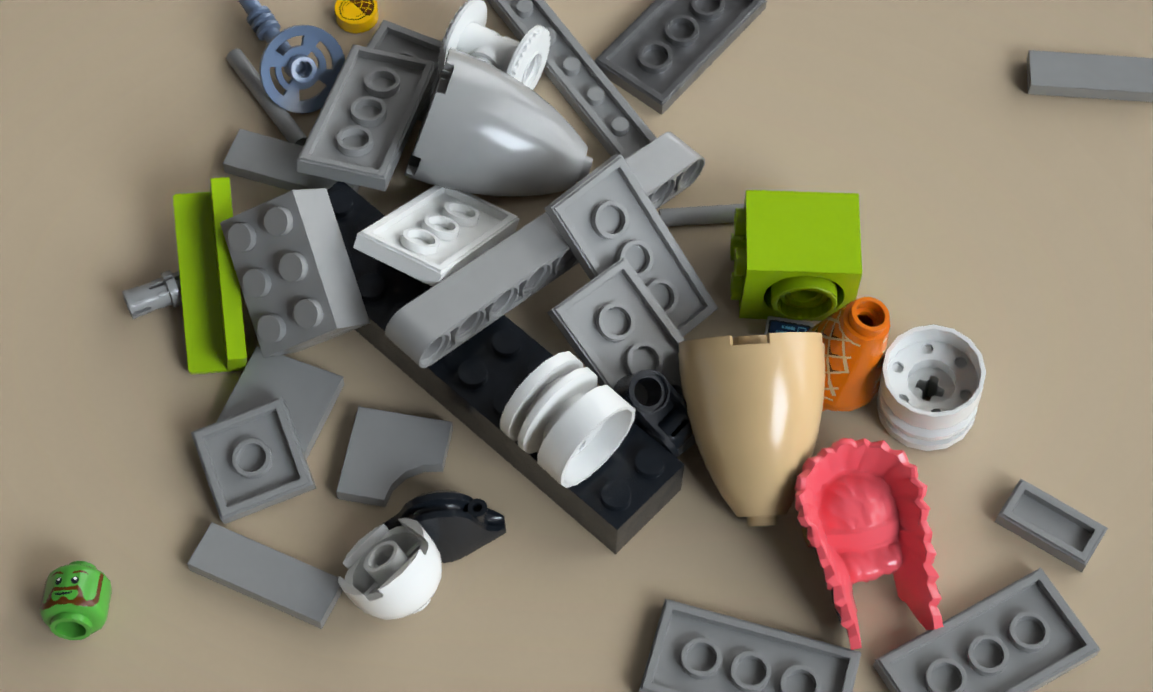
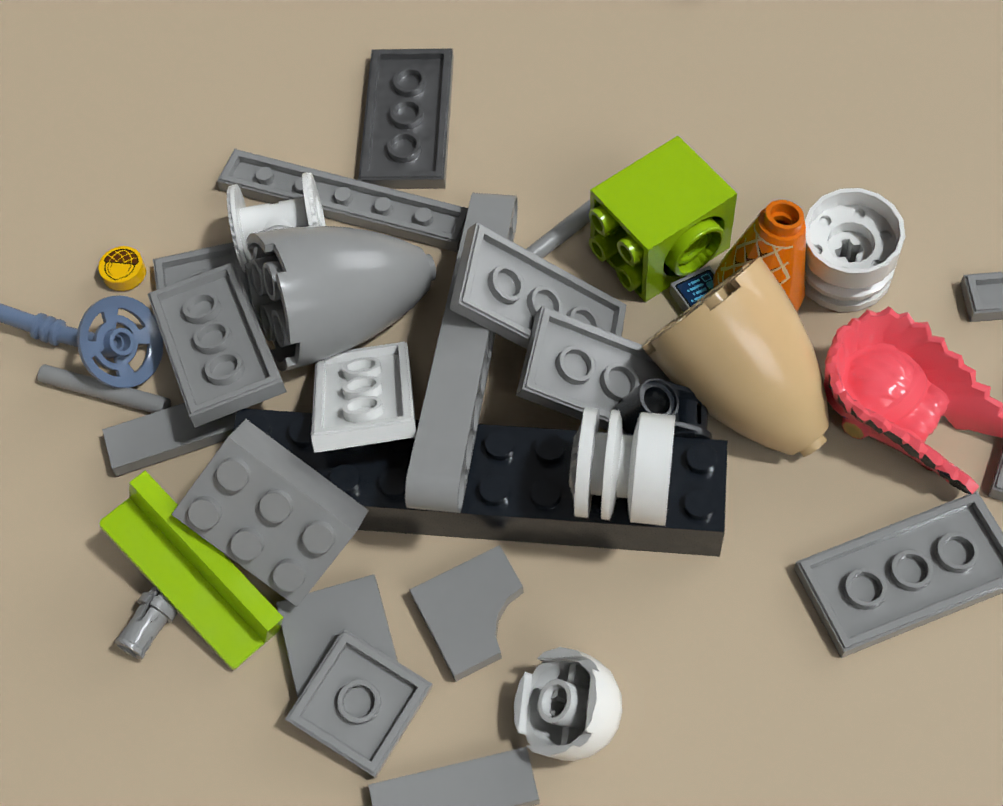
camera: 30 degrees left, 0 degrees up
black hat [383,490,506,563] -> none

